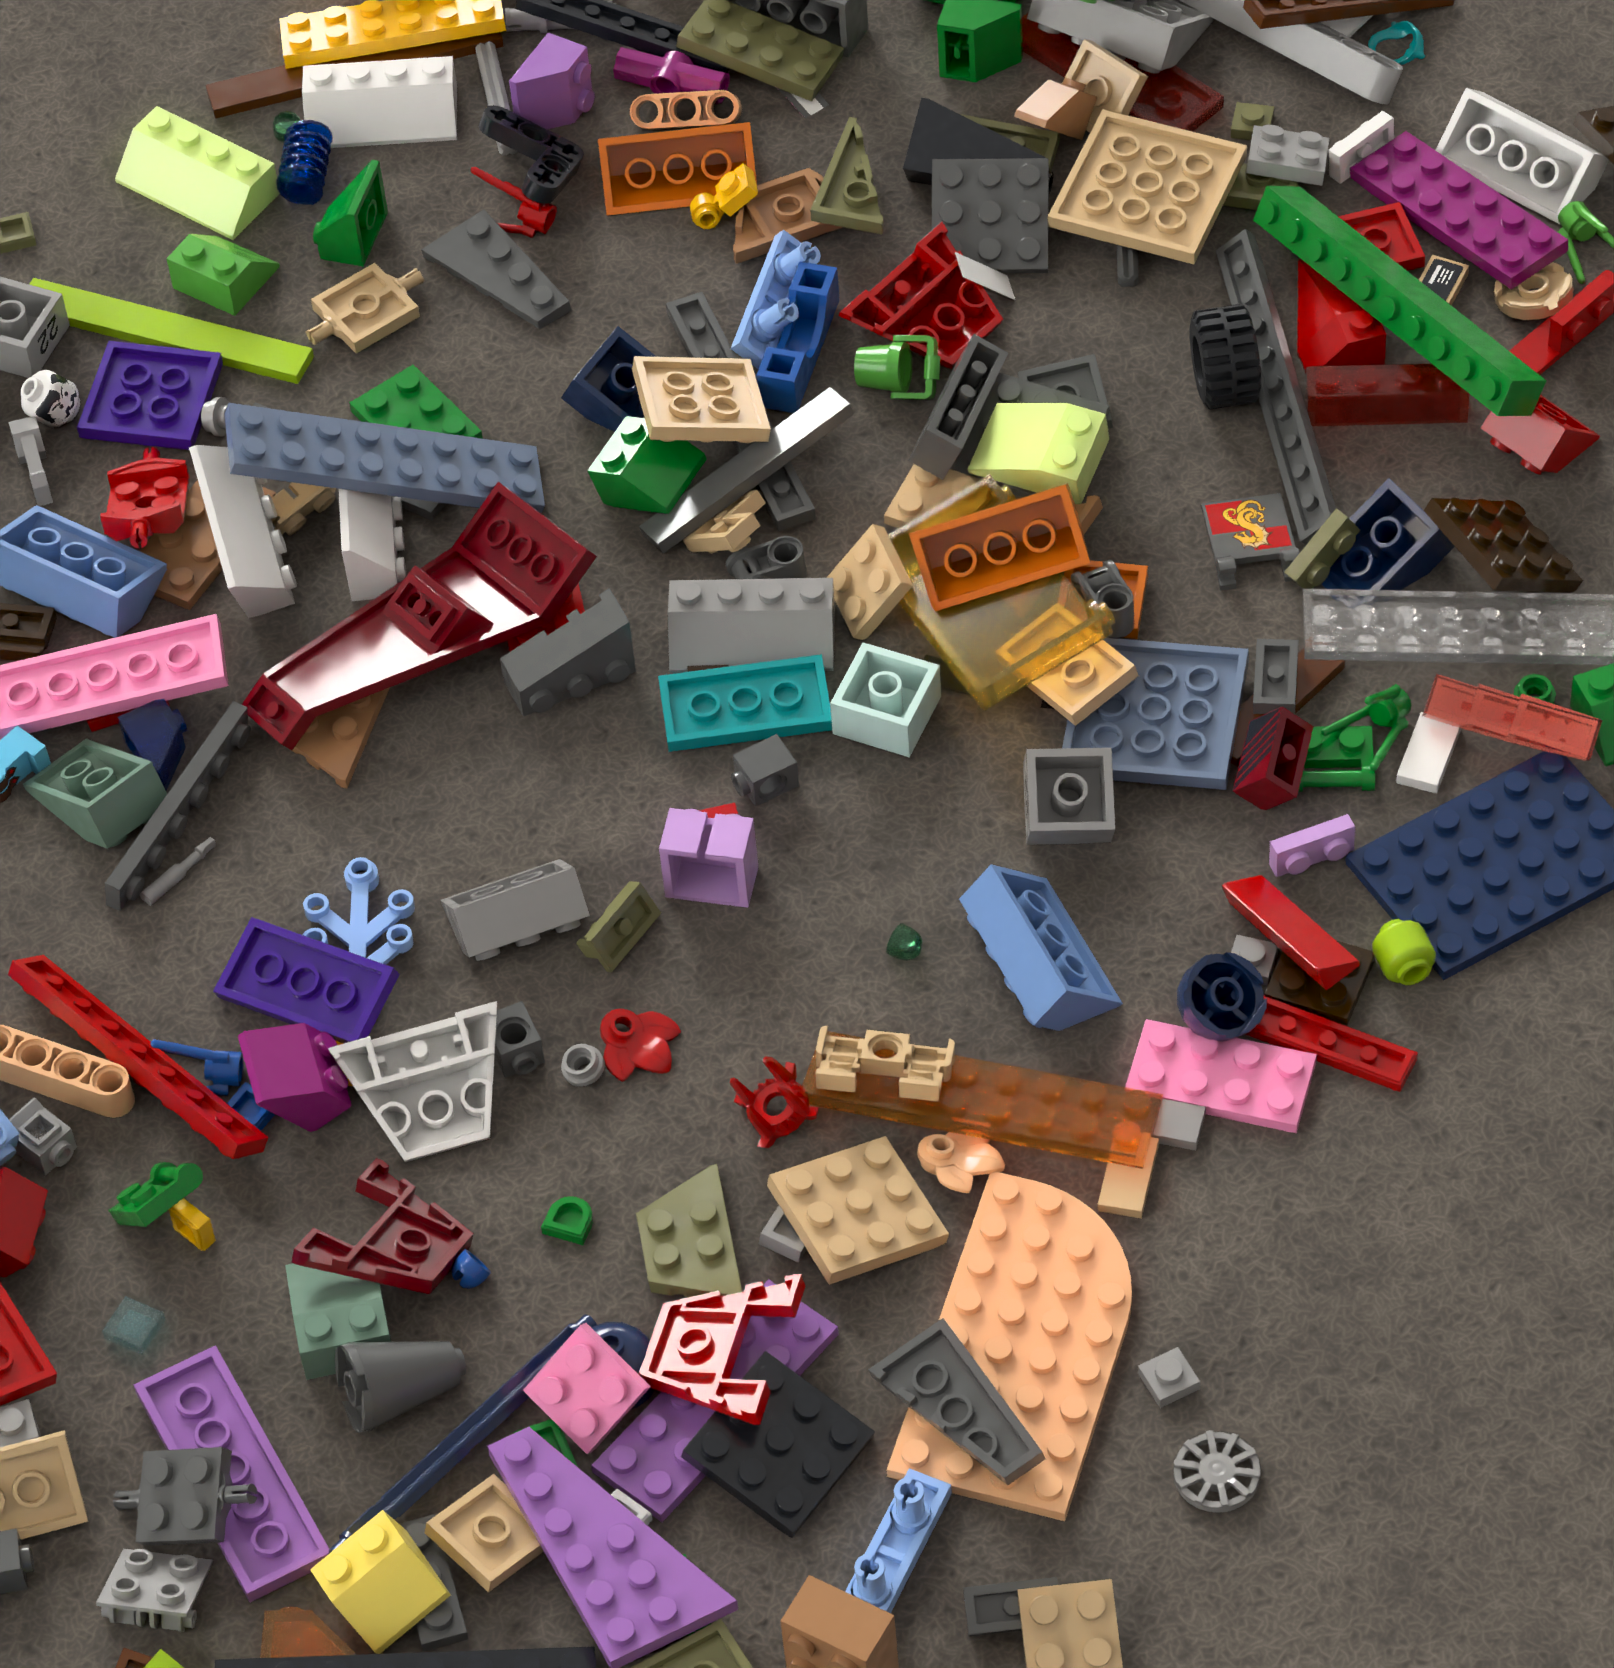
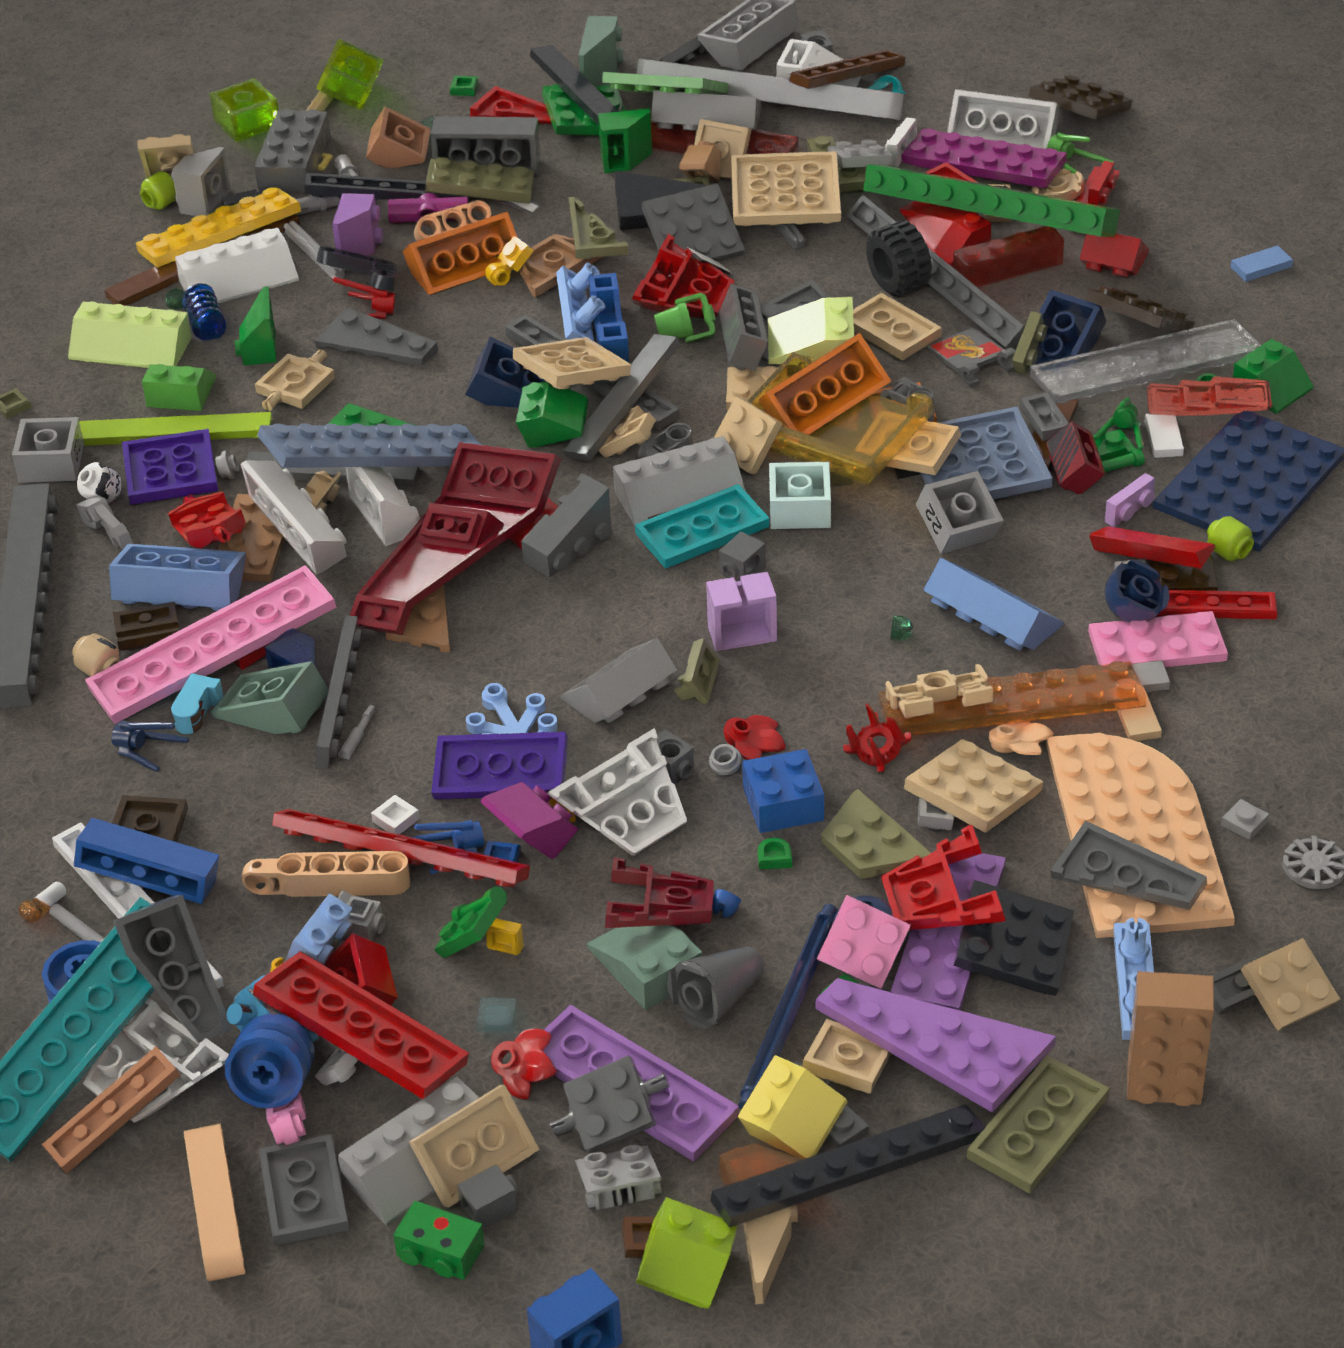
camera: 25 degrees left, 10 degrees down
none -> white plate [371,795,419,835]
none -> red plate [491,1029,557,1099]
none -> blue brick [742,749,824,833]
none -> tan plate [853,293,942,361]

